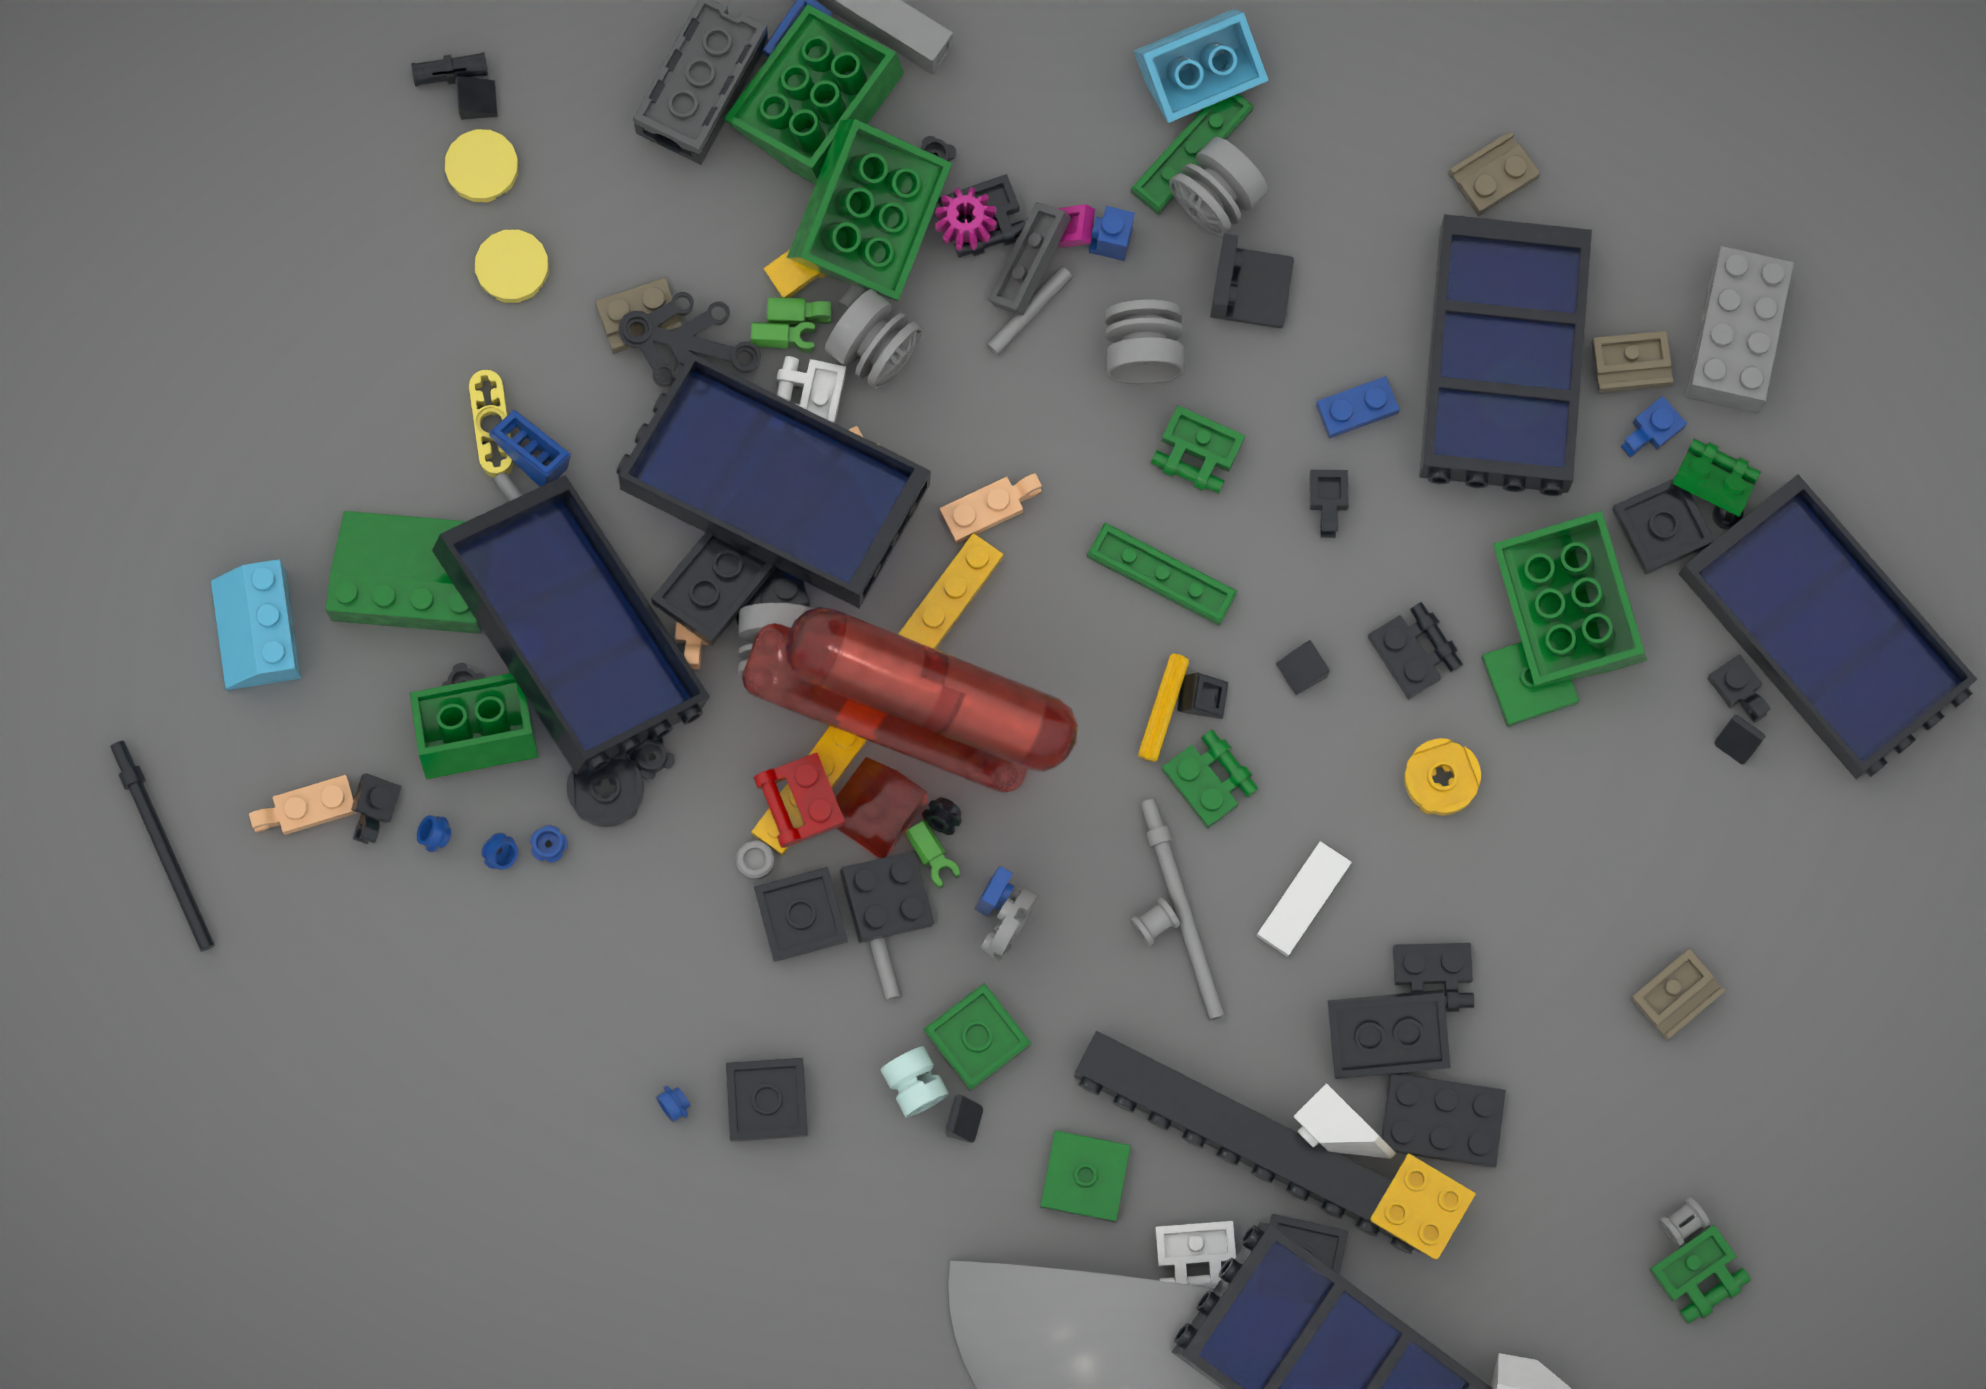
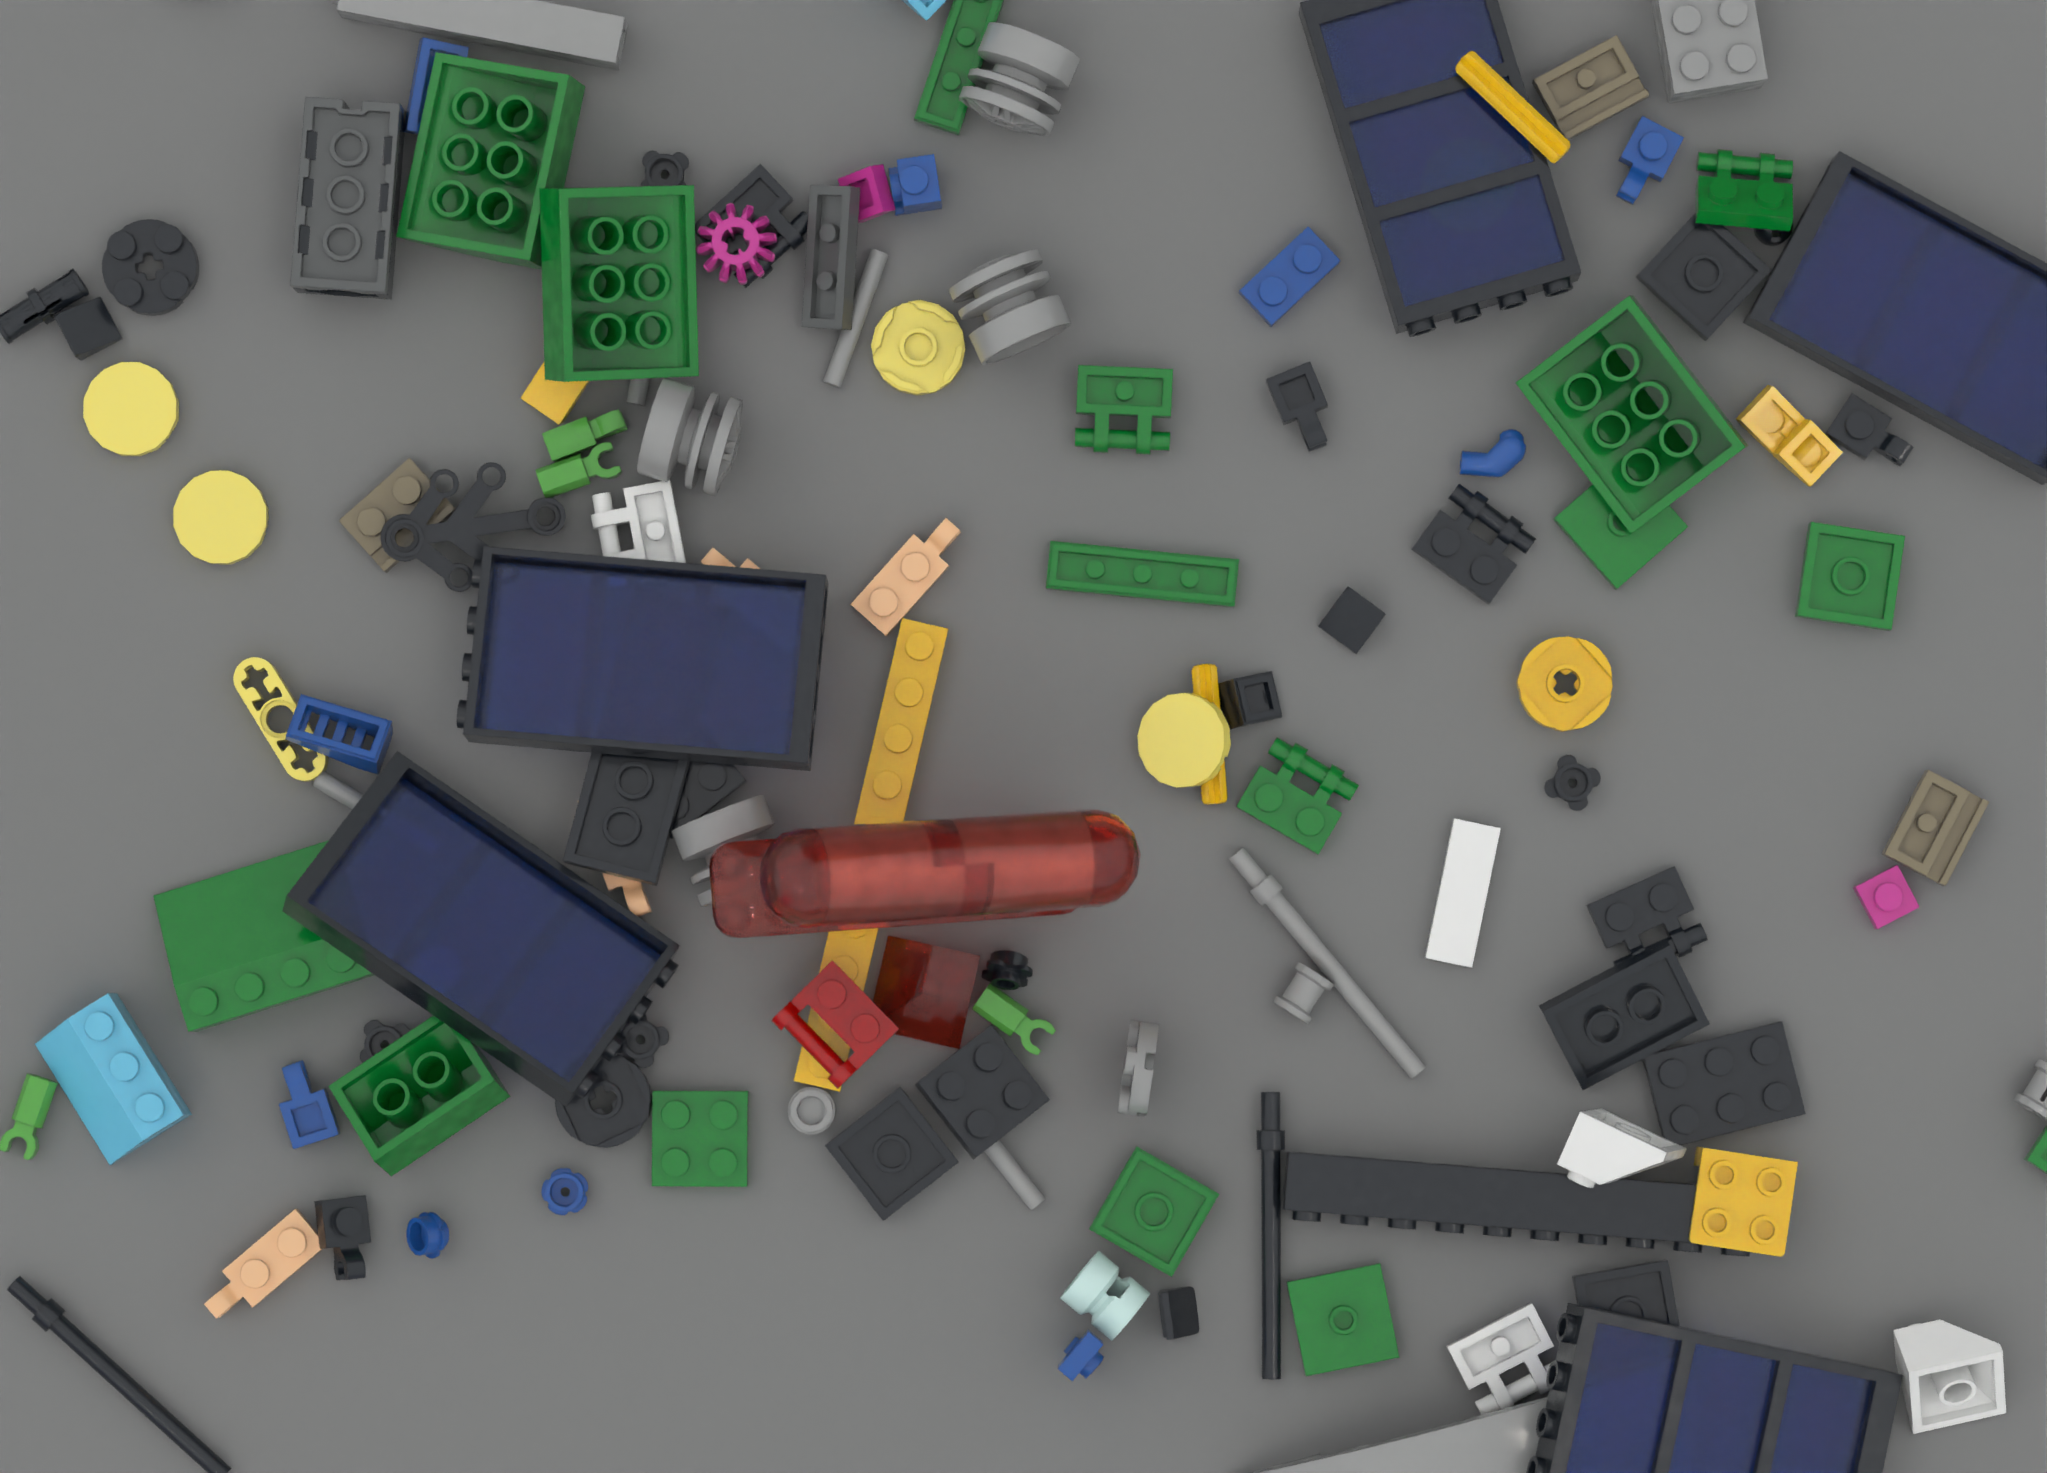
camera: 20 degrees left, 10 degrees up
blue plate [481,833,518,870] -> none
blue plate [656,1086,690,1122] -> none
black plate [726,1058,808,1142] -> none
blue plate [974,866,1014,916] -> none
black bracket [1210,234,1294,328] -> none
black slope [1714,714,1766,764] -> none
none -> bright green bar [0,1073,58,1160]
none -> black plate [102,219,199,316]
none -> blue plate [279,1060,341,1149]
none -> green plate [652,1091,749,1187]
none -> light yellow tile [871,300,966,396]
none -> blue plate [1057,1329,1104,1381]
none -> light yellow tile [1137,693,1231,788]
none -> black bar [1256,1092,1285,1380]
none -> yellow axle [1455,51,1571,163]
none -> blue arm [1460,429,1526,477]
none -> black plate [1544,755,1601,811]
none -> yellow slope [1736,385,1843,487]
none -> green plate [1795,522,1905,631]
none -> dark pink plate [1853,865,1919,929]

